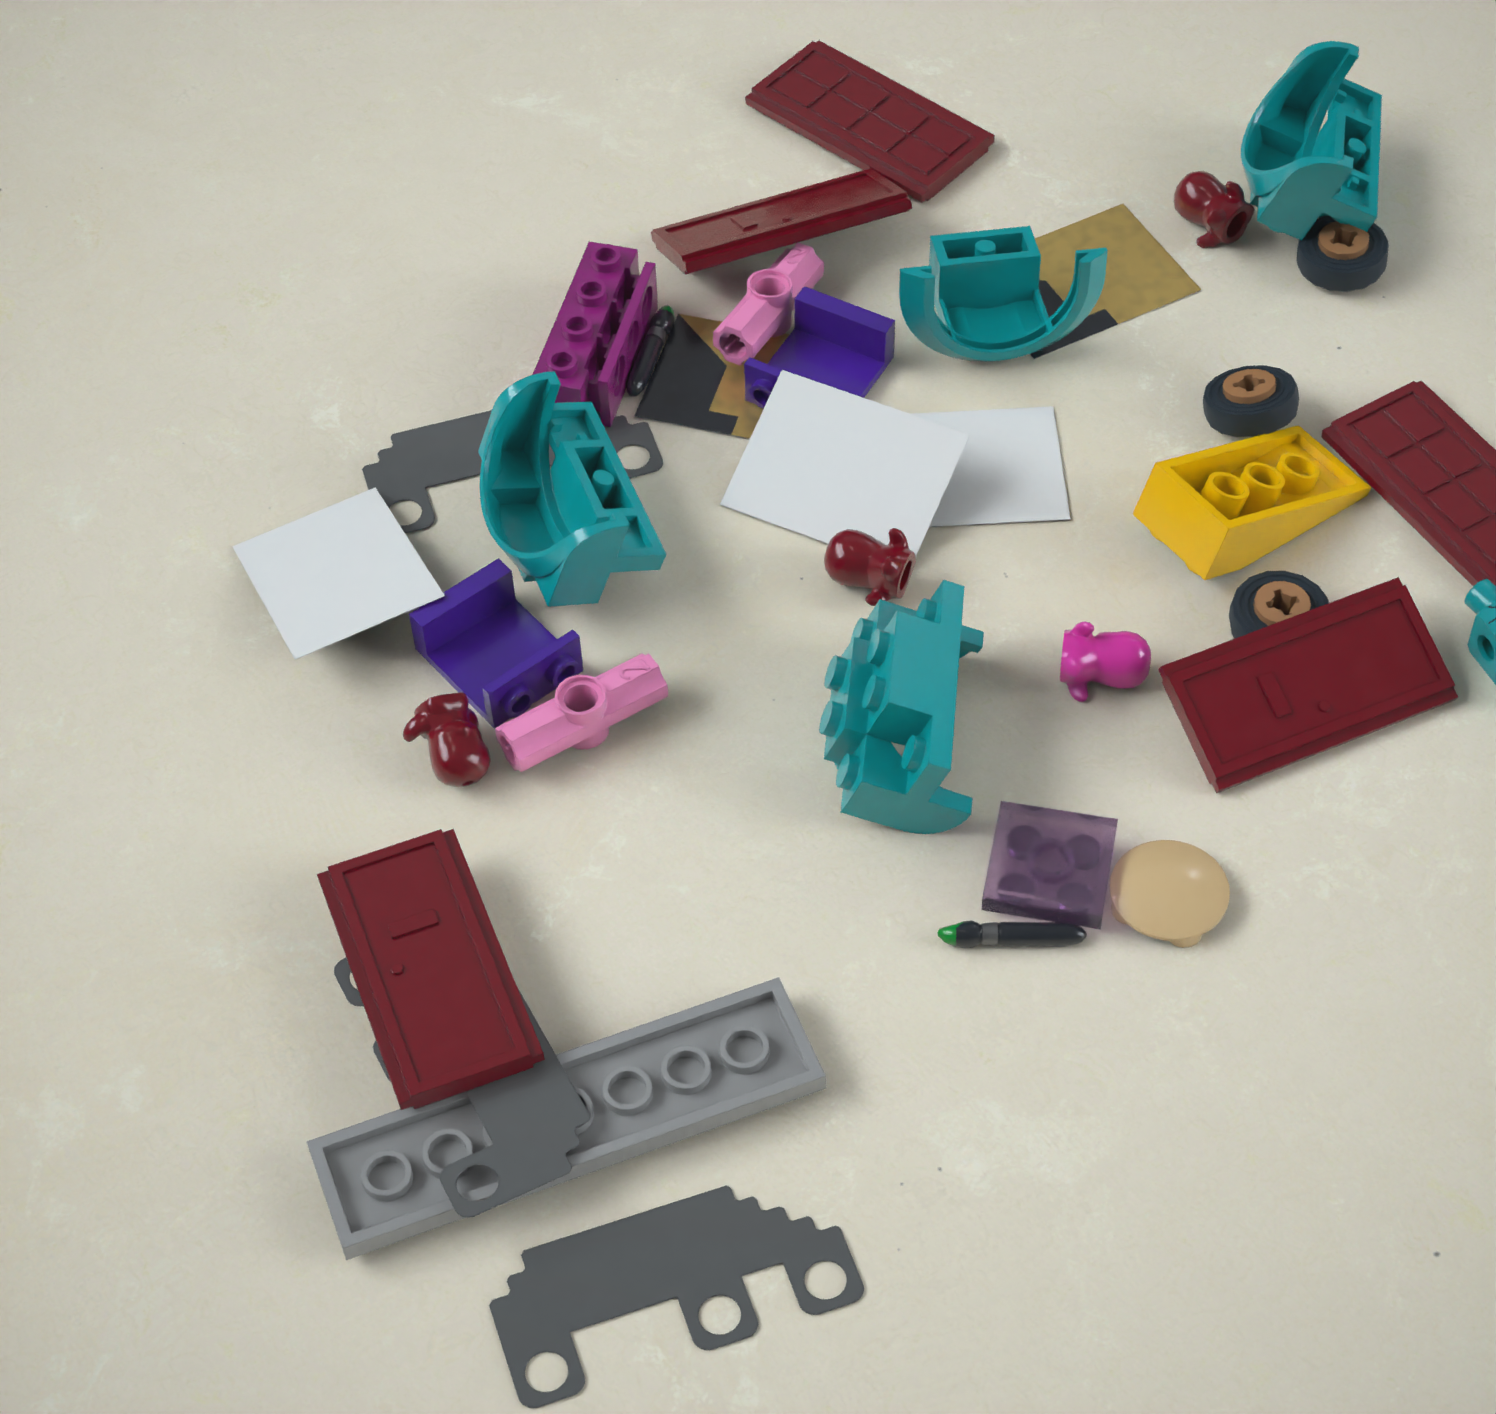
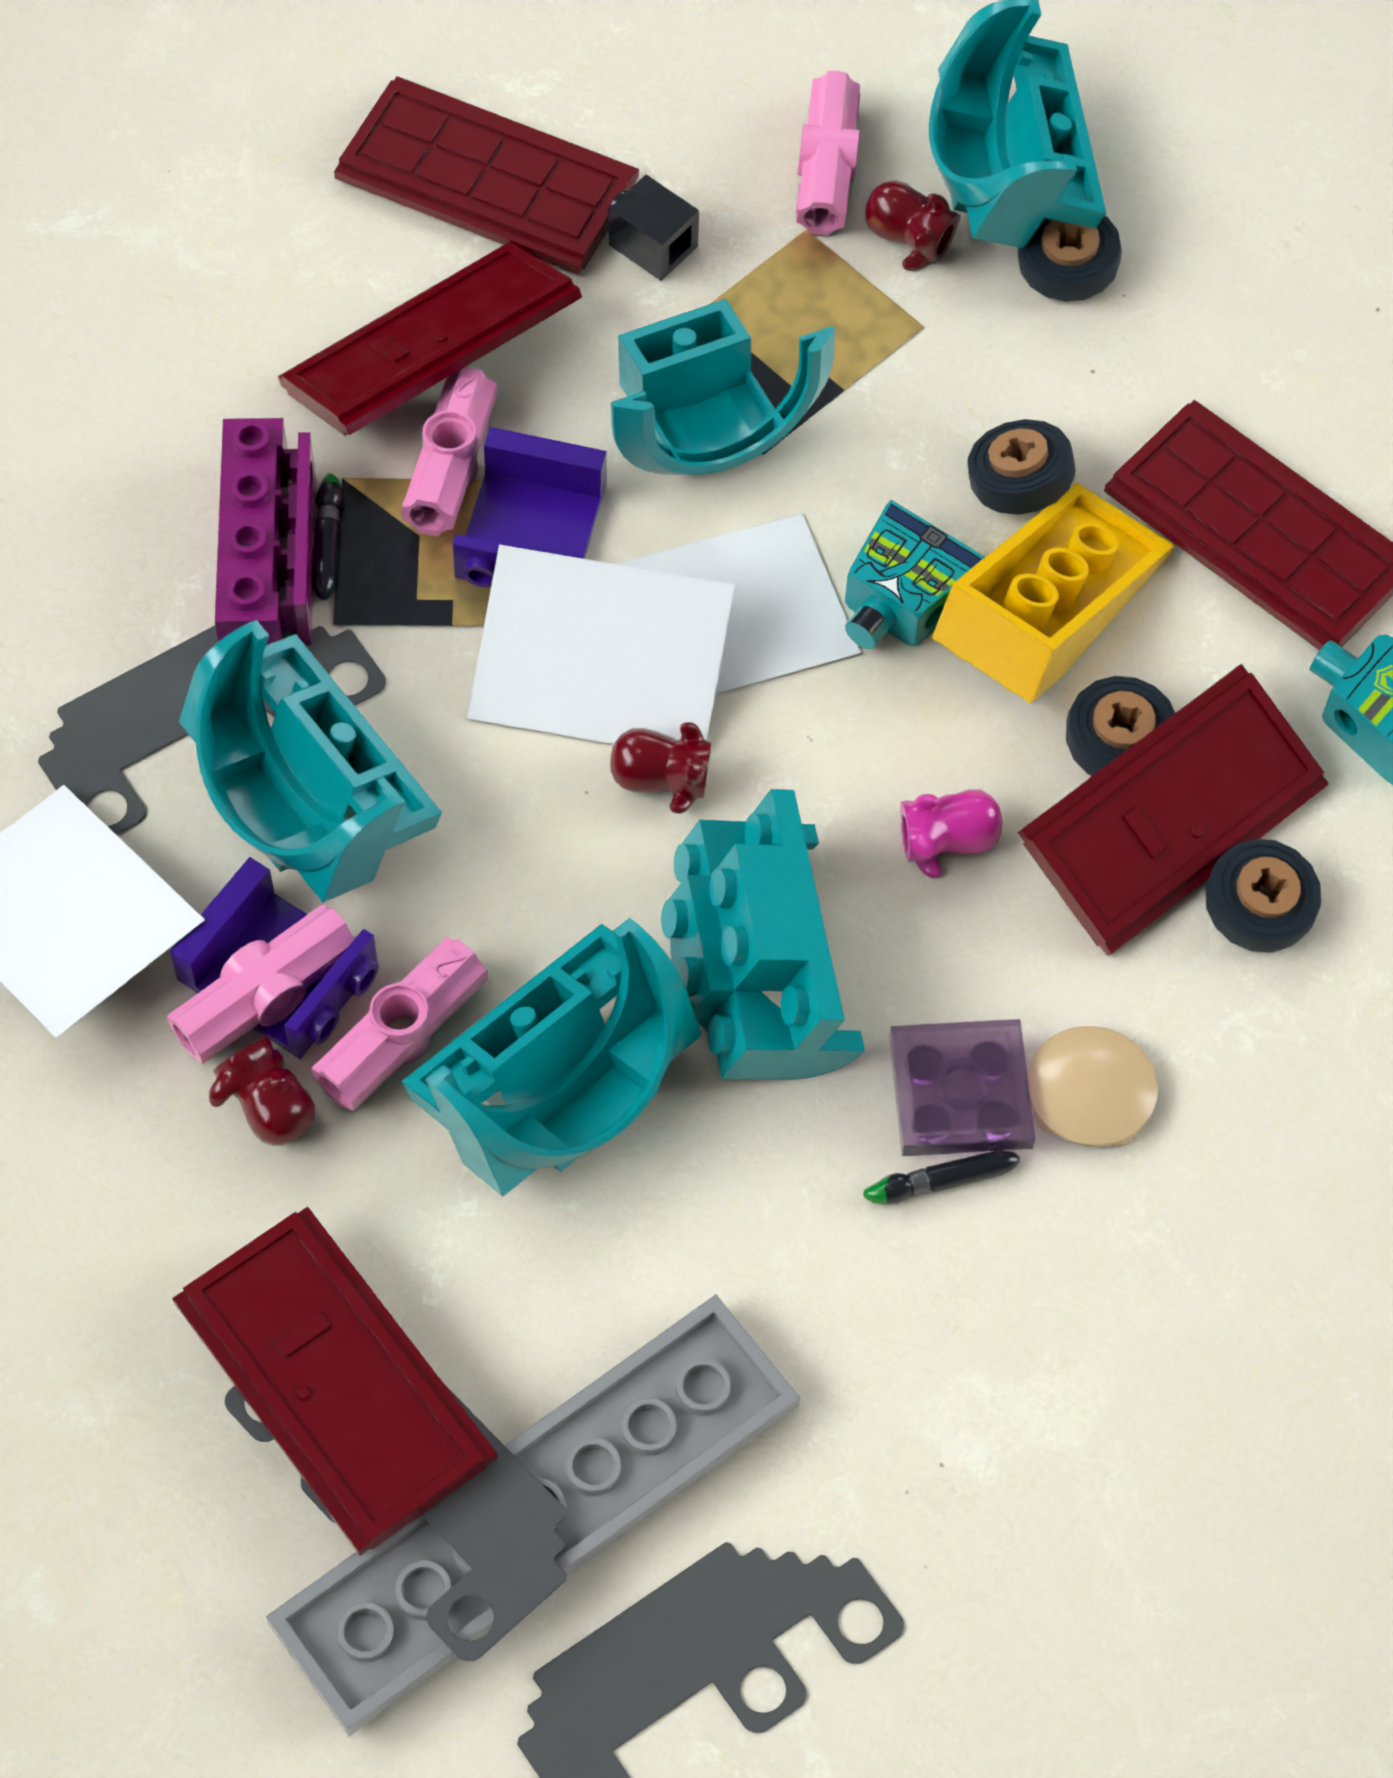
camera: 20 degrees left, 10 degrees up
none -> bright pink piece [167,904,355,1064]
none -> teal piece [402,918,702,1197]
none -> black brick [608,174,699,281]
none -> bright pink piece [796,71,861,236]
none -> teal torso [845,500,985,649]
none -> black wheel [1206,839,1321,953]

